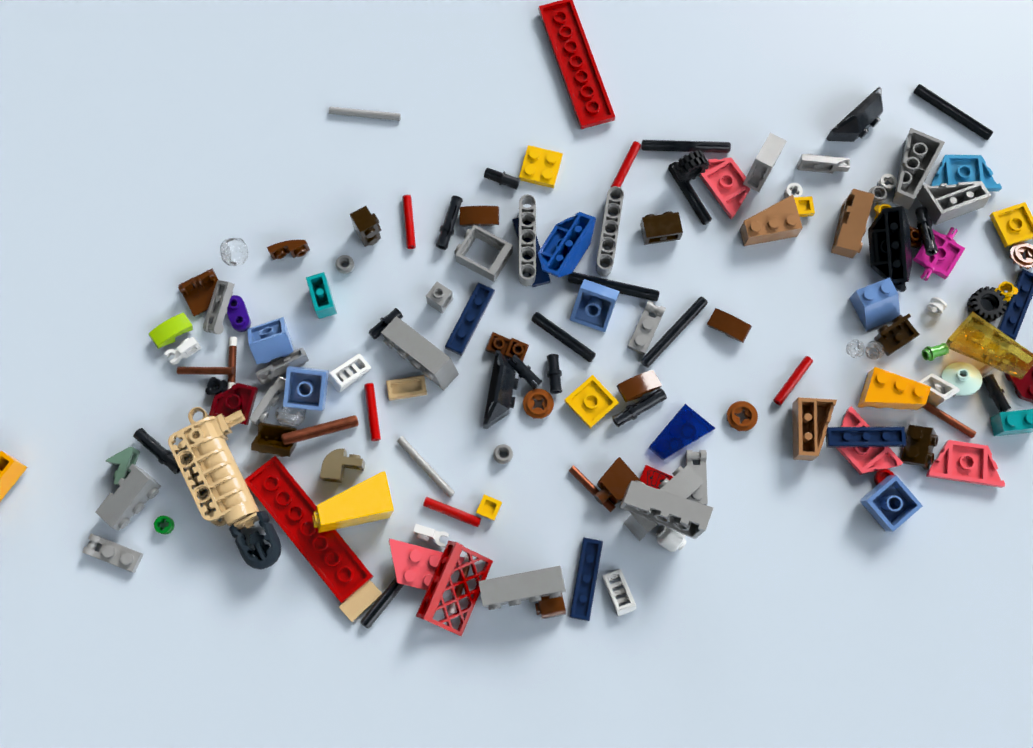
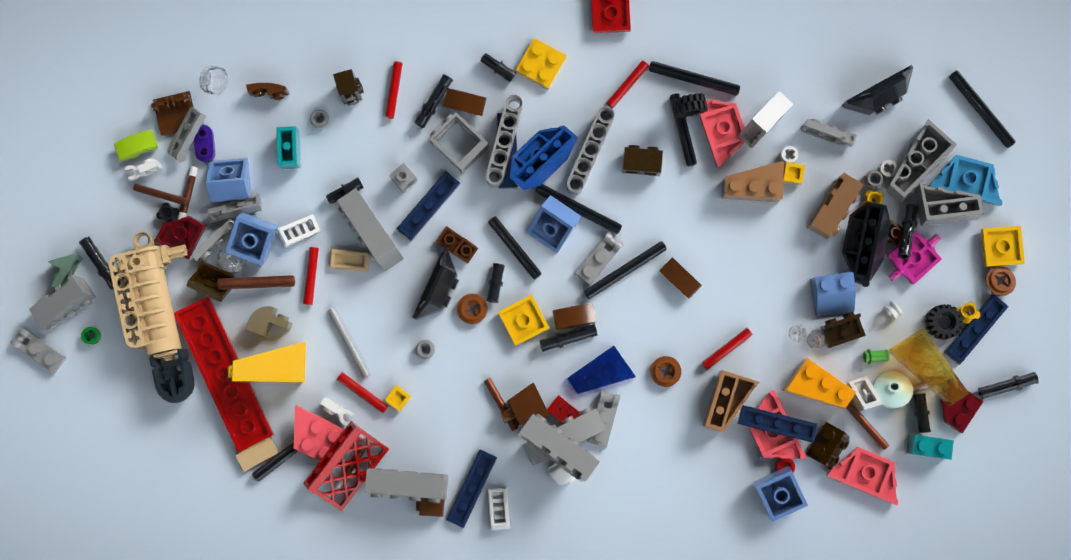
camera: 15 degrees right, 10 degrees up
black pin [508,354,542,389] -> none

